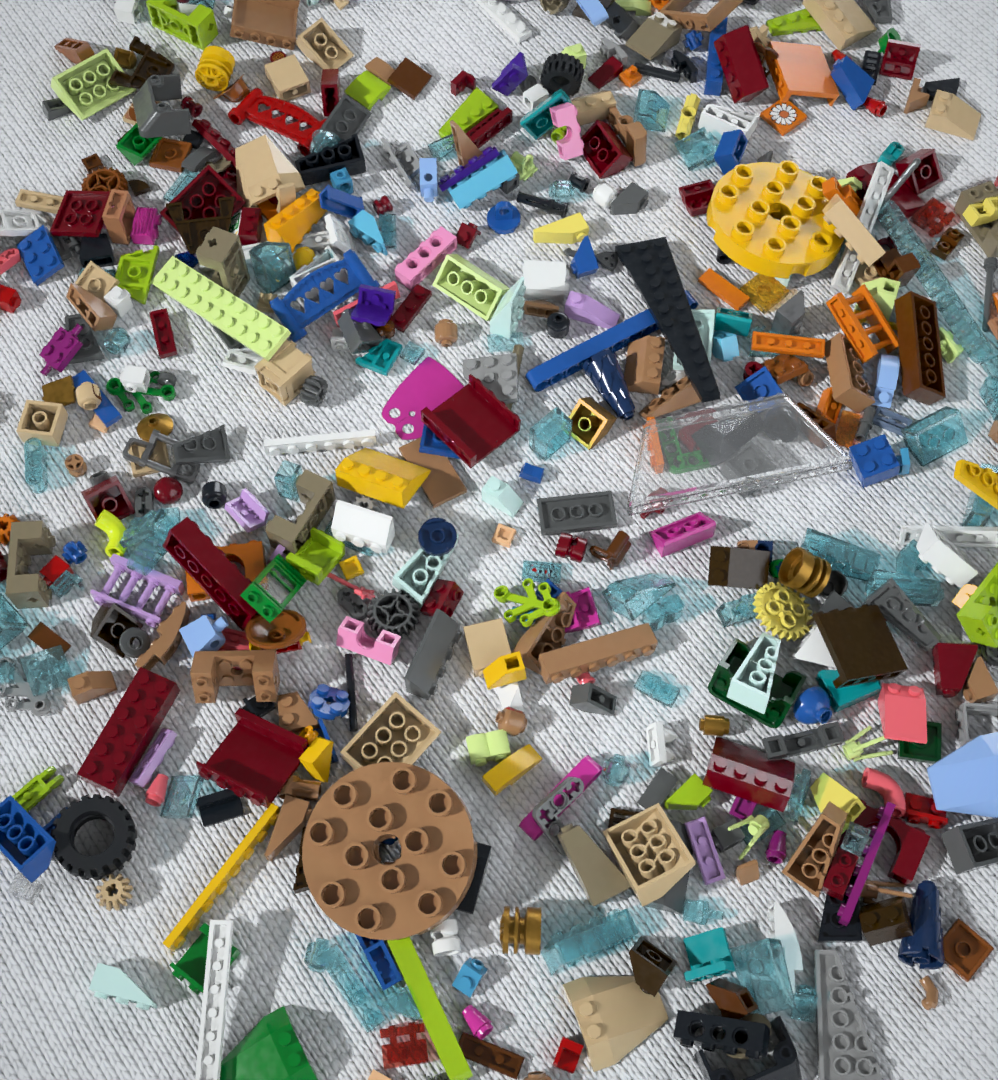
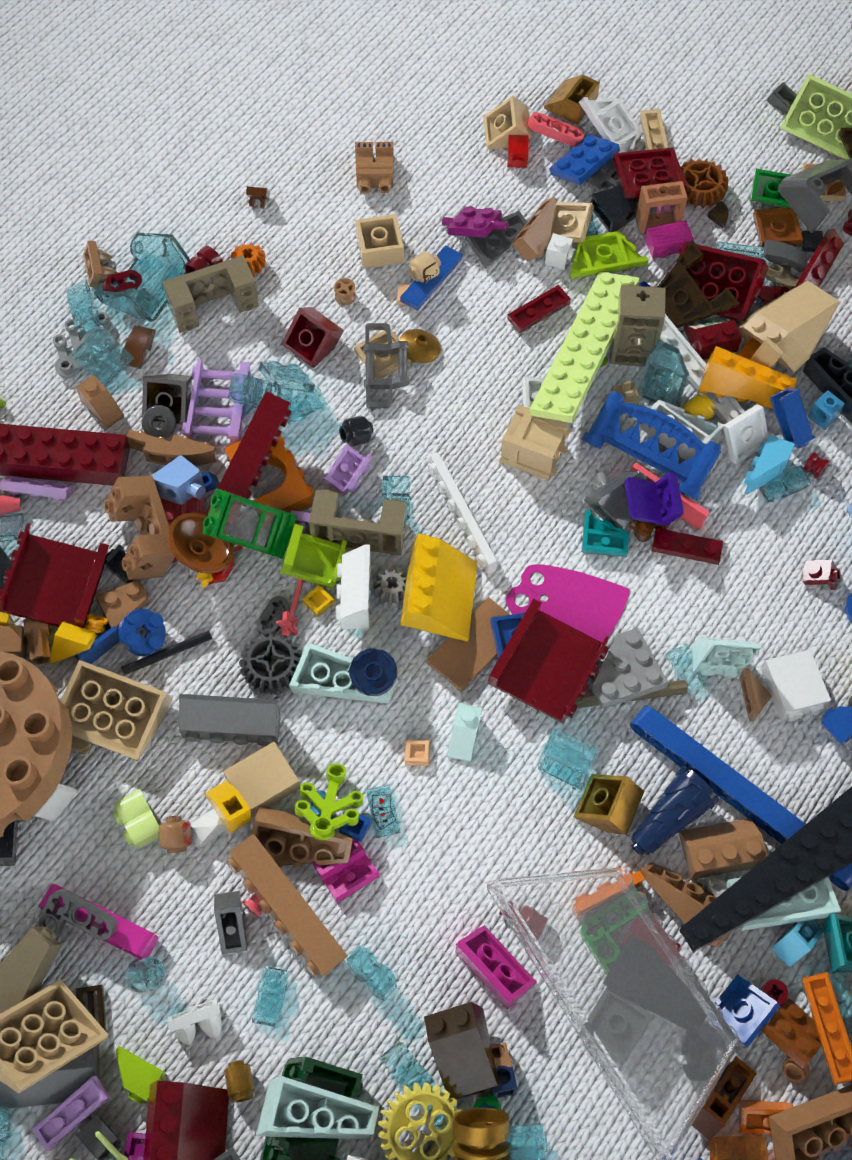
camera: 70 degrees right, 0 degrees up
clear light blue beam [24,438,48,494] -> none
red brick [39,555,75,590] -> none
pearl gold piece [42,375,76,406] -> none
clear light blue bracket [50,570,84,598] -> none
blue gear [62,541,88,565] -> none
reddish brown tile [81,153,104,174] -> none
dark grey tile [89,471,110,486] -> none
neon yellow cylinder [94,509,129,557] -> none
clear light blue head [104,327,131,355] -> none
green plant [106,371,176,414] -> none
white brick [120,365,151,393] -> none
dark grey beam [135,487,154,523] -> none
dark red hair [153,476,183,505] -> none
dark grey tile [157,372,177,387] -> none
dark grey wing [171,425,231,465] -> none
dark grey gear [300,375,328,407] -> none
bright pink arch [336,616,401,666] -> none
bright pink brick [395,226,457,291] -> none
clear light blue plate [400,341,425,366] -> none
dark red bracket [420,579,464,617] -> none
yellowish green slope [433,254,510,321] -> none
medium nougat head [434,319,458,347] -> none
yellow slope [482,744,542,796] -> none
blue piece [519,462,544,484] -> none
dark grey plate [537,490,617,536] -> none
black head [546,312,570,339] -> none
dark red wheel [555,532,588,563] -> none
lavender slope [564,291,620,329] -> none
reddish brown piece [589,531,631,570] -> none
clear light blue slope [602,573,676,621] -> none
dark grey slope [637,767,678,809] -> none

